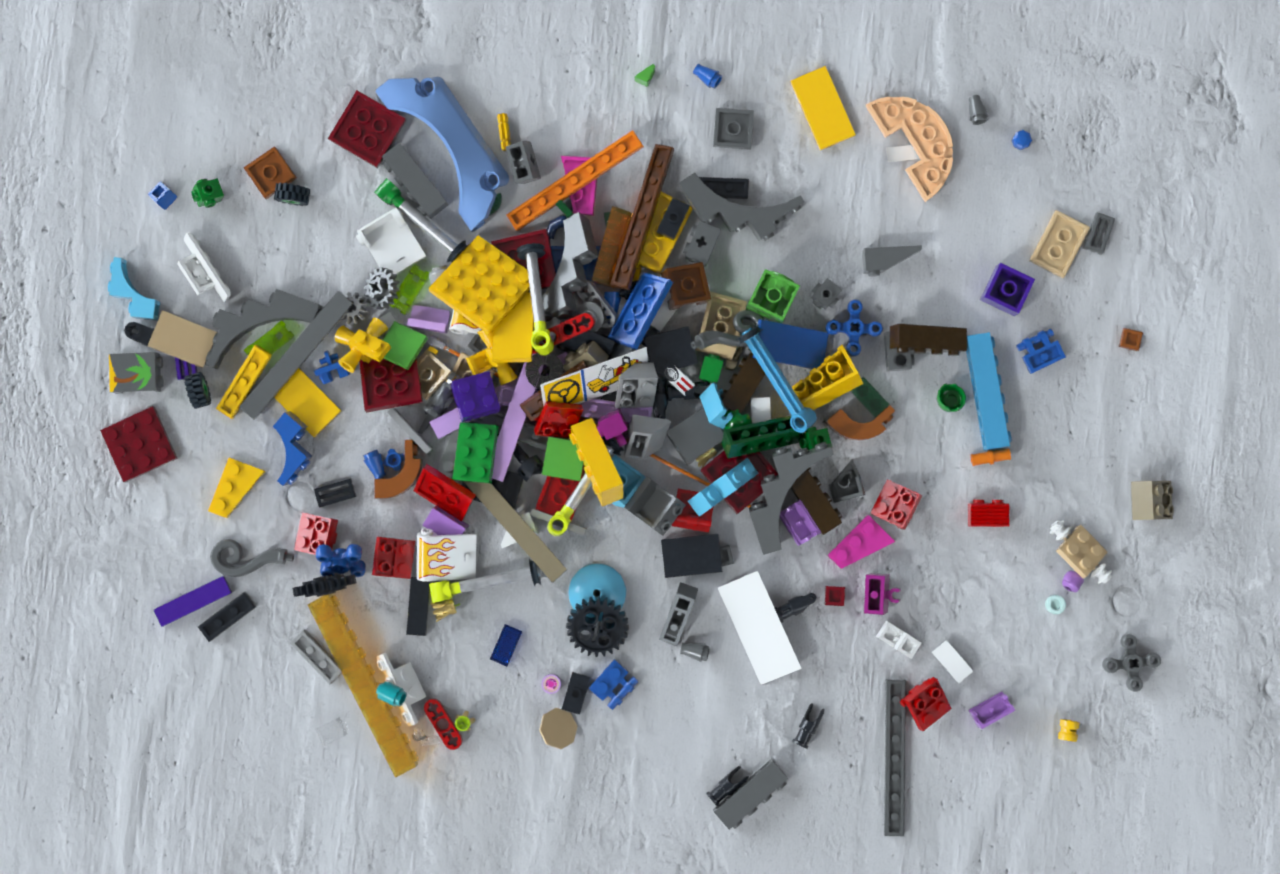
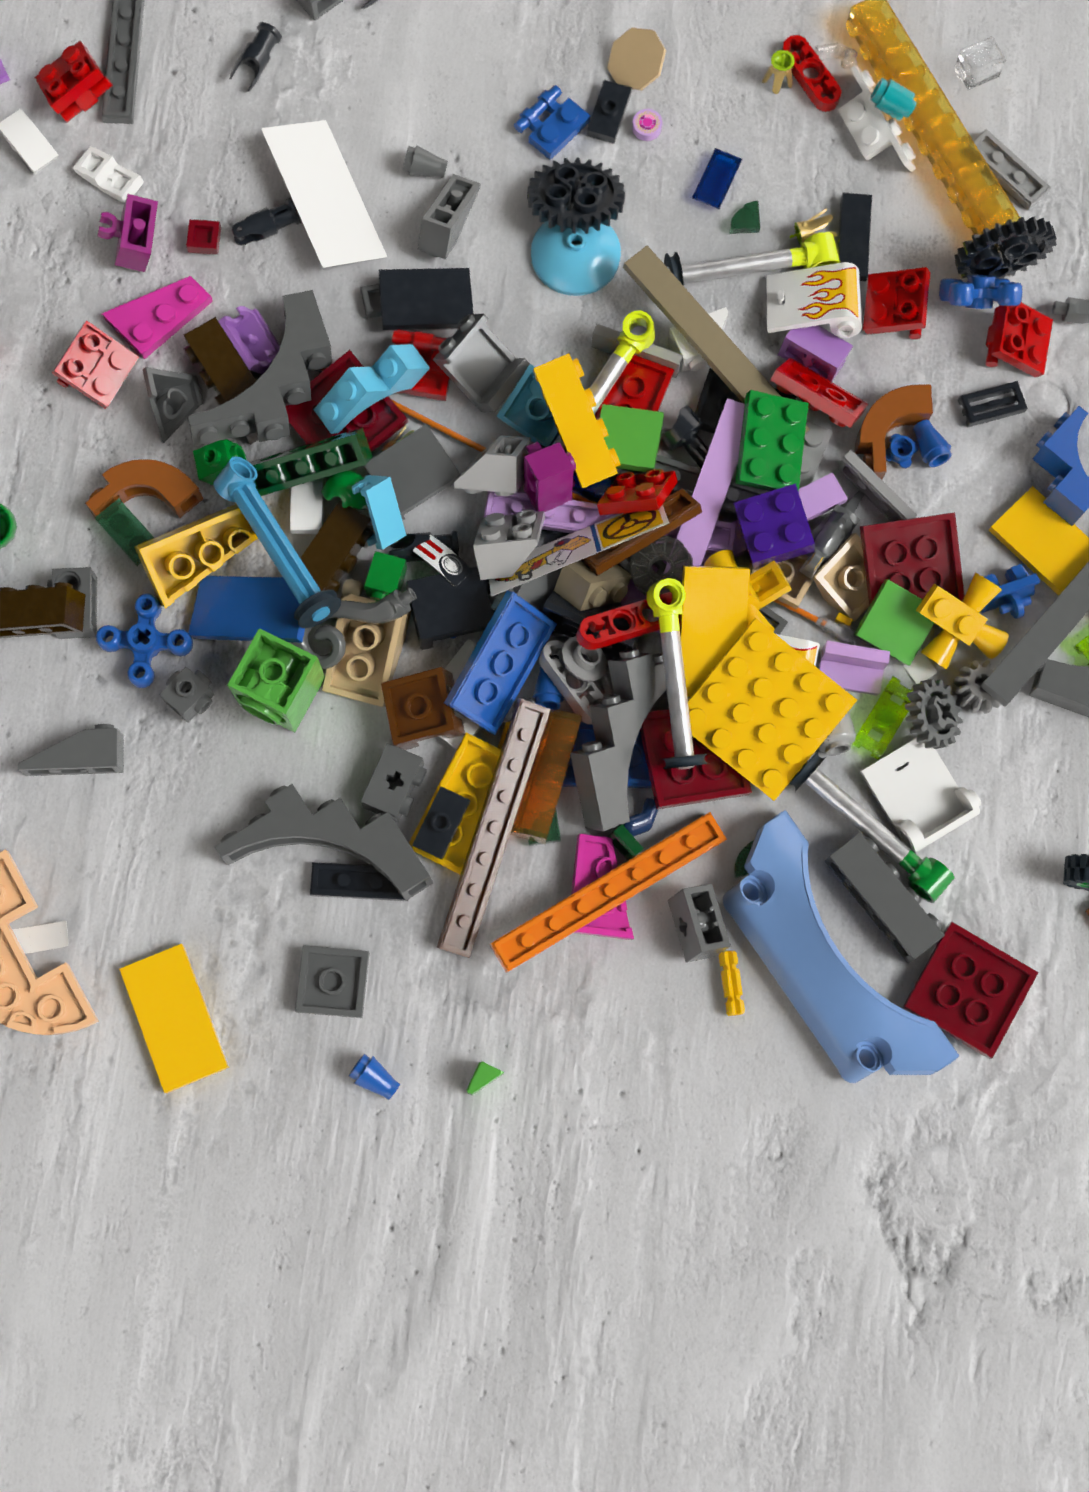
camera: 175 degrees right, 10 degrees down
black piece [653,377,668,419] -> none
none -> clear green tile [729,201,760,234]

